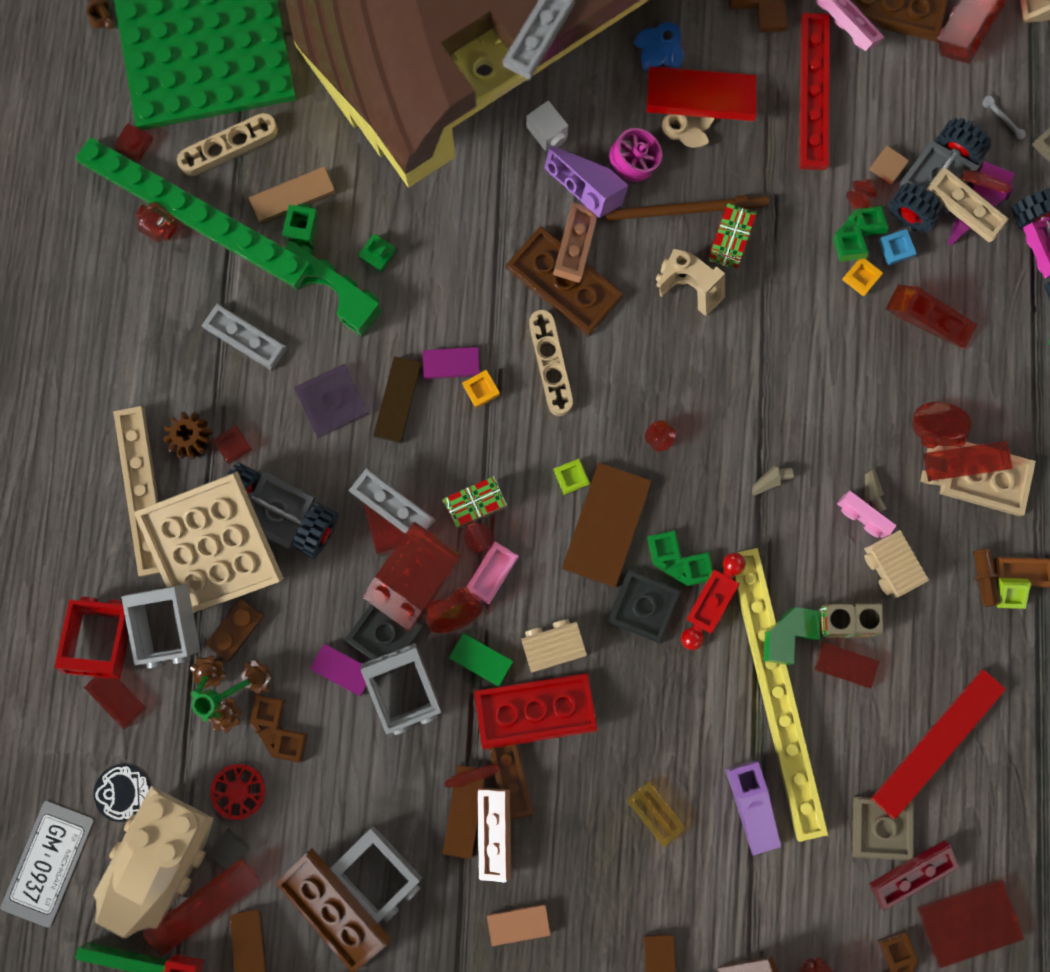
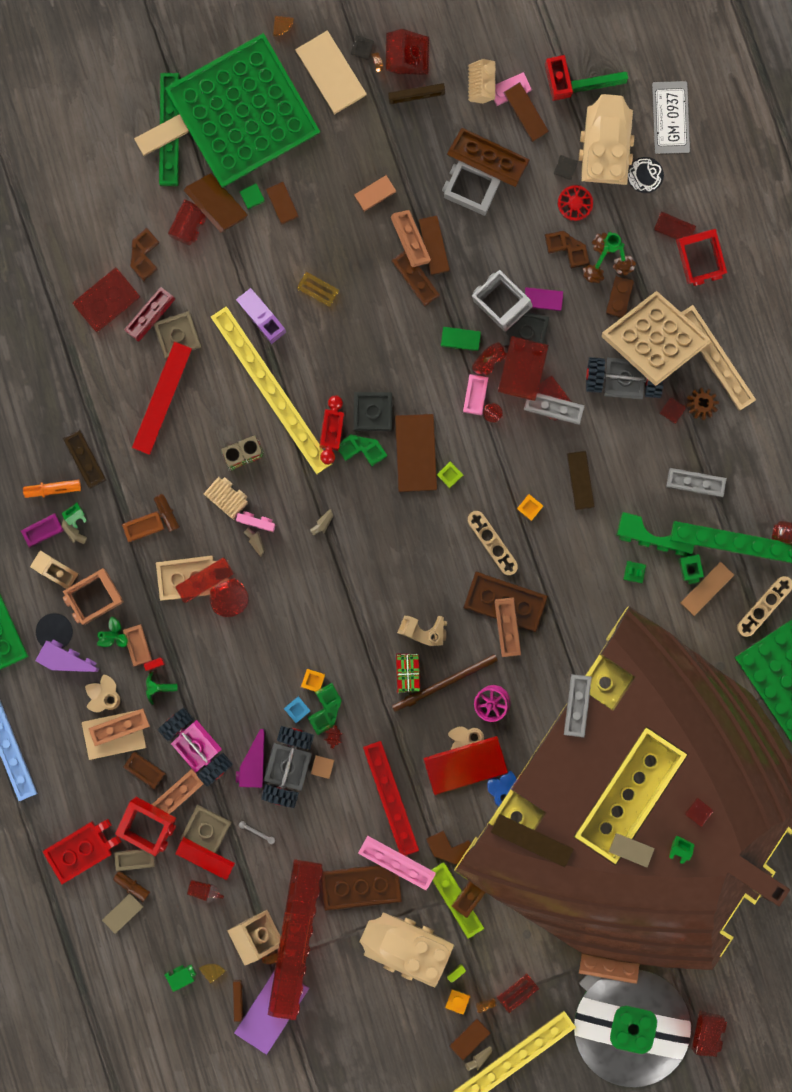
camera: 160 degrees right, 5 degrees up
light grey window [122,583,201,668] -> none
clear red tile [143,859,260,956] -> none
clear purple tile [294,364,369,438] -> none
magenta tile [423,347,480,380] -> none
piece [442,475,507,530] -> none
clear red piece [444,764,498,788] -> none
red tile [474,673,598,750] -> none
tan brick [521,619,587,673] -> none
white brick [527,100,568,151] -> none
medium lavender slope [544,146,629,218] -> none
clear red wheel [645,420,676,452] -> none
green tile [764,607,820,665] -> none
clear red tile [814,643,879,689] -> none
clear red slope [886,284,977,349] -> none
tan tile [925,167,1009,242] -> none
clear red piece [961,170,1011,193] -> none
lime tile [997,578,1031,609] -> none

